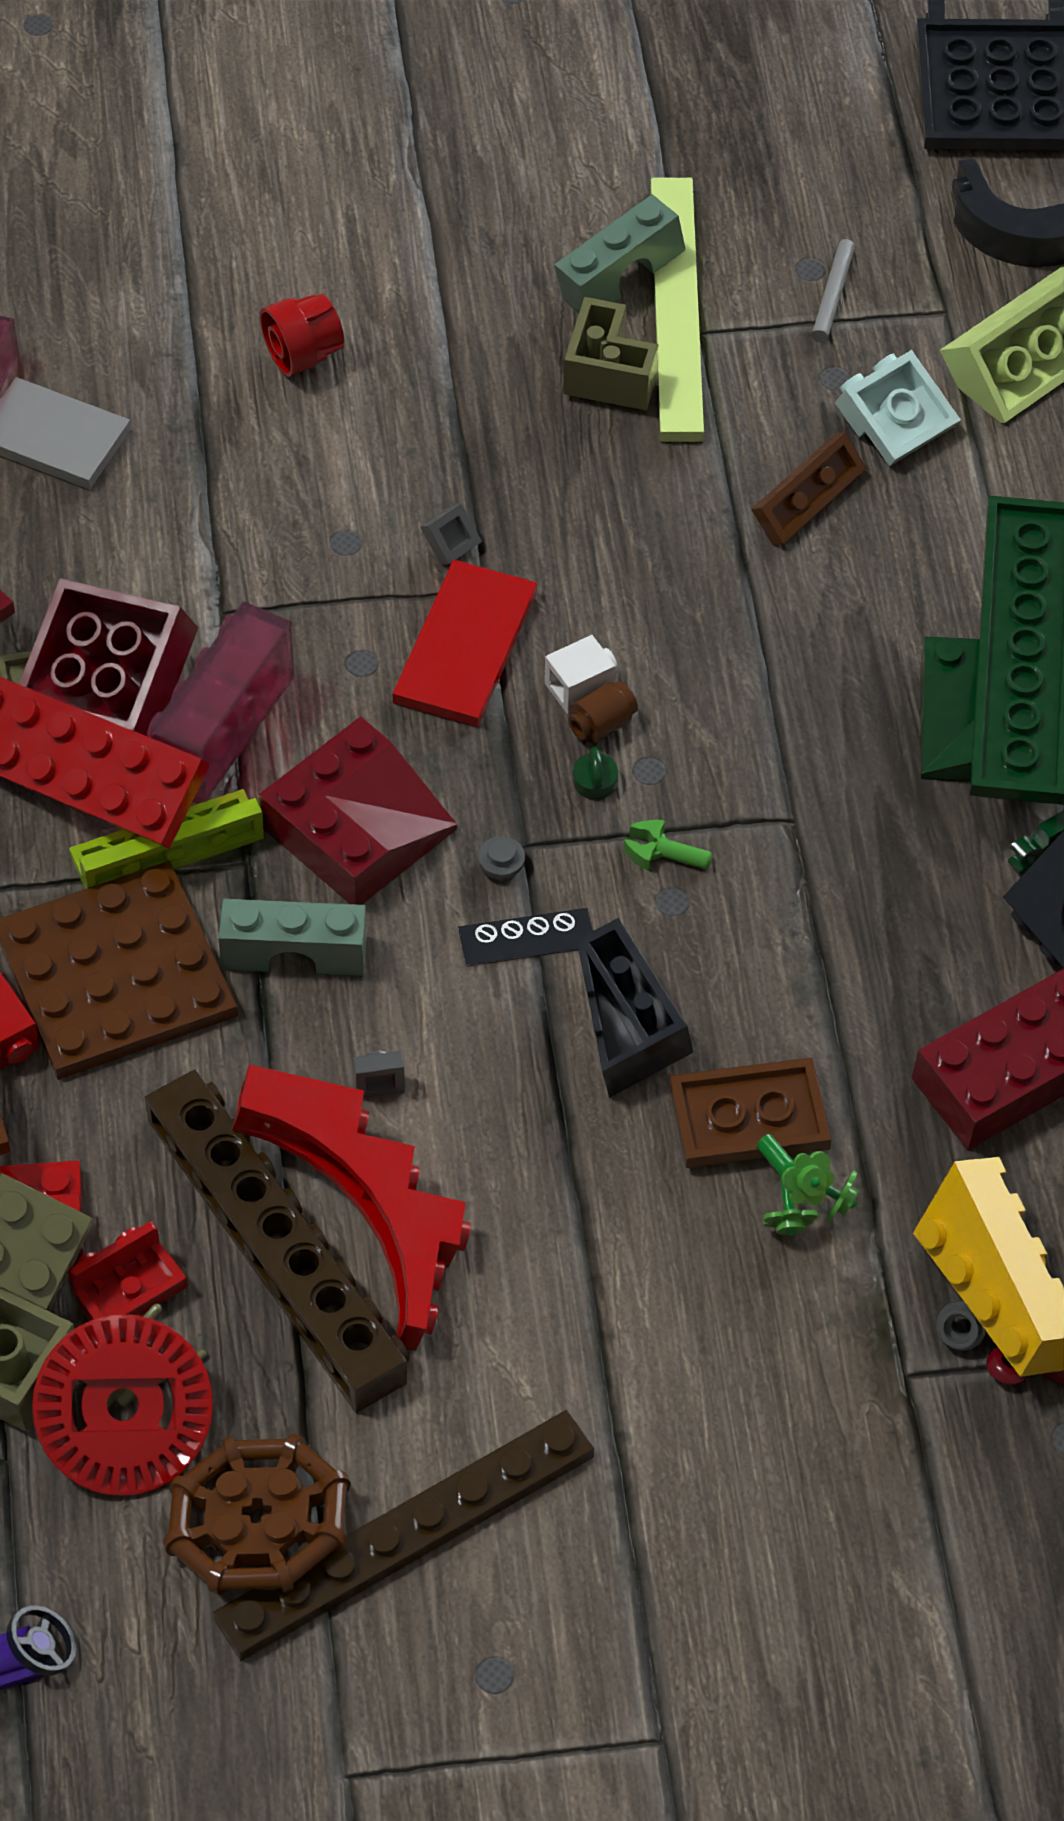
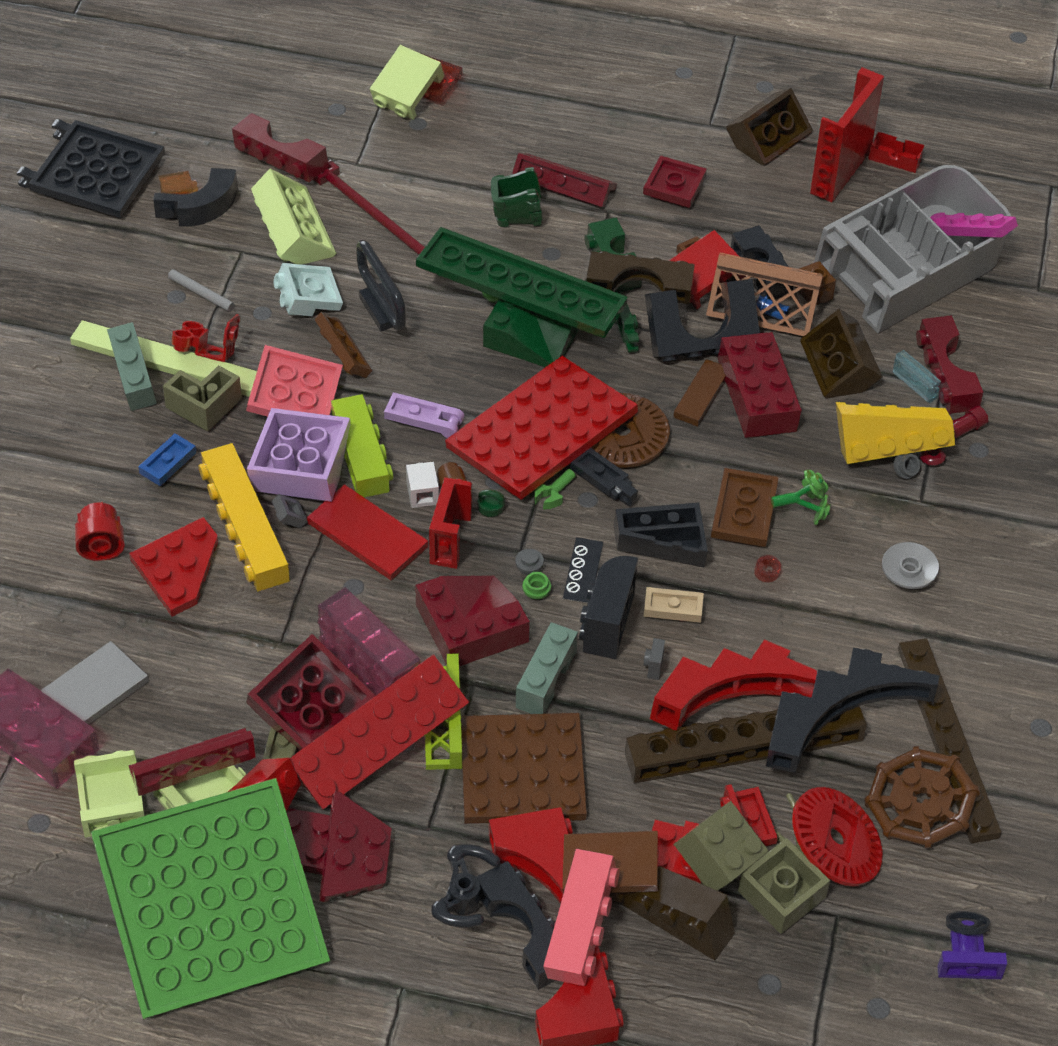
camera: 70 degrees left, 5 degrees down
none -> red plate [129,517,218,617]
none -> blue plate [138,433,197,486]
none -> clear orange brick [159,171,198,194]
none -> red piece [171,314,240,362]
none -> yellow brick [198,443,290,592]
none -> coral plate [246,345,343,417]
none -> lavender slope [247,408,351,501]
none -> lime brick [331,394,393,497]
none -> black bar [356,240,406,332]
none -> lavender plate [384,392,465,438]
none -> red panel [429,477,472,569]
none -> red plate [445,356,638,500]
none -> bright green plate [523,572,551,599]
none -> black hinge [570,448,638,507]
none -> black brick [579,556,638,659]
none -> reddish brown piece [591,393,670,468]
none -> tan plate [644,587,704,623]
none -> reddish brown tile [673,359,726,427]
none -> clear red bush [754,555,781,583]
none -> black arch [766,647,940,773]
none -> light grey dish [882,542,939,589]

